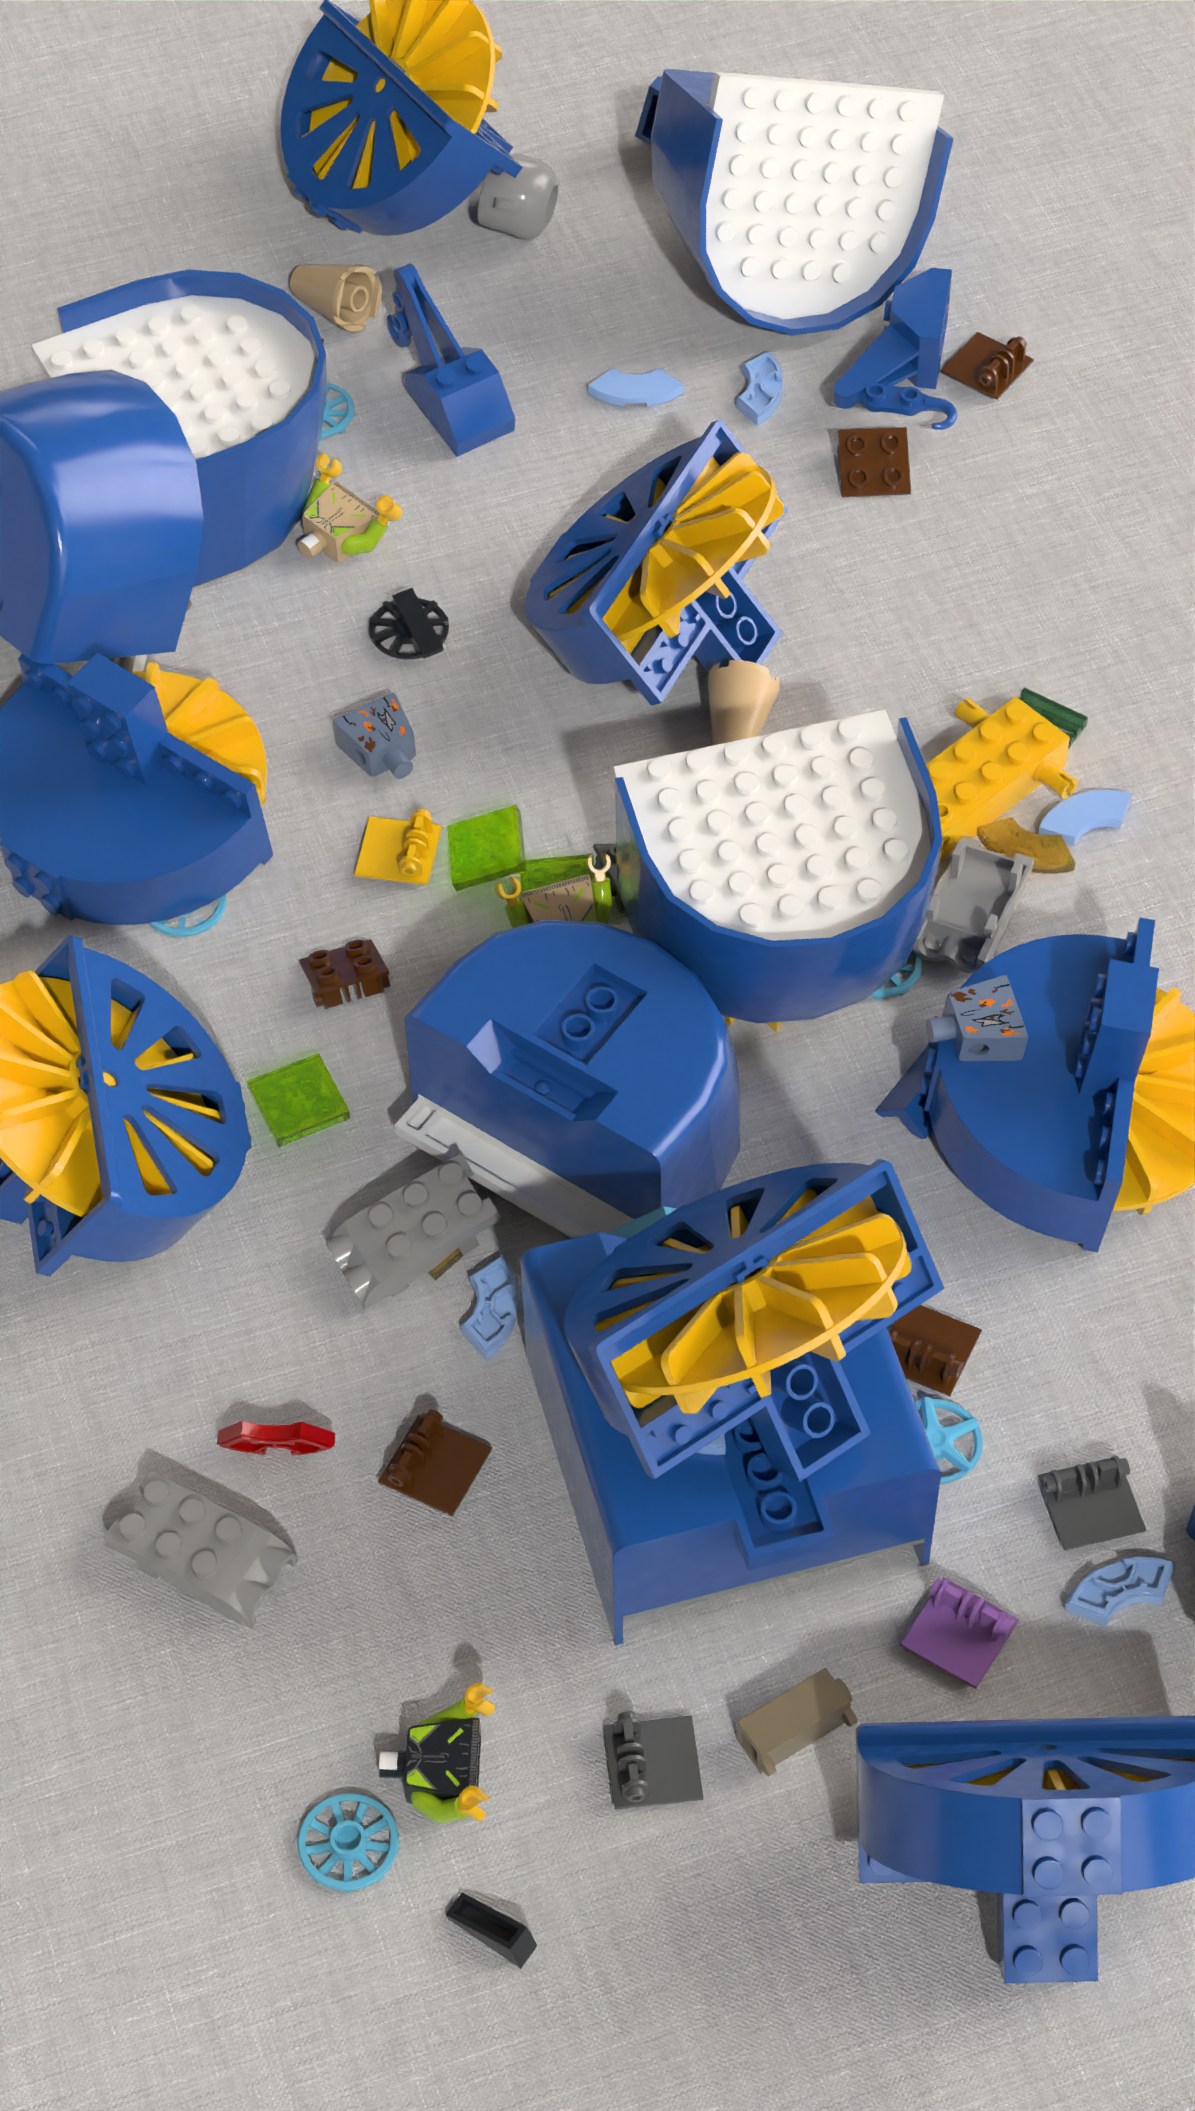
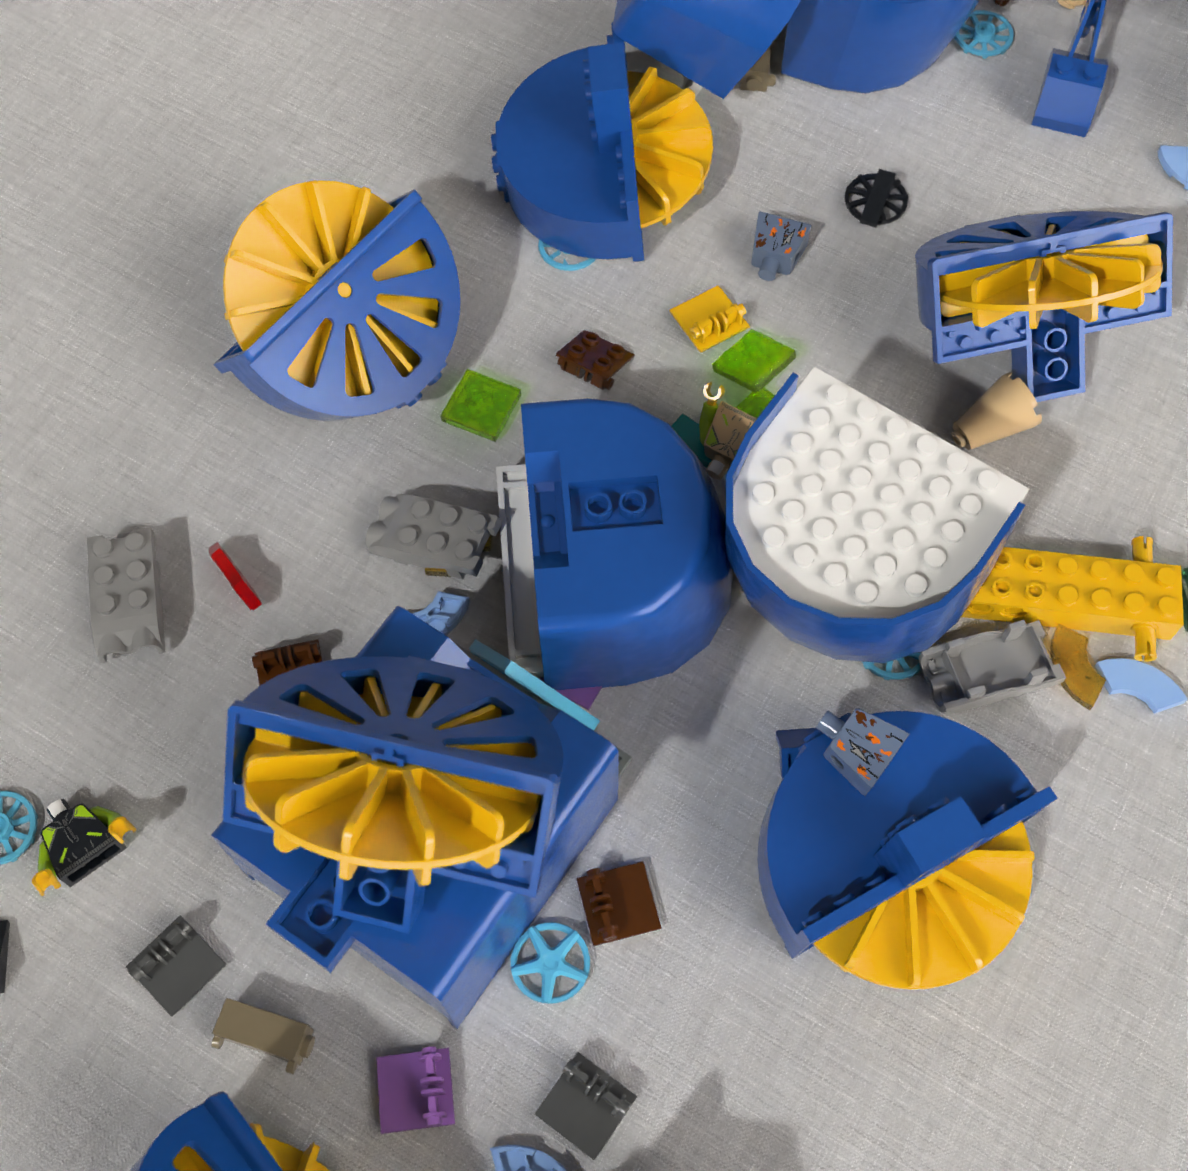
camera: 50 degrees right, 10 degrees up
torso [298,453,402,562] -> none

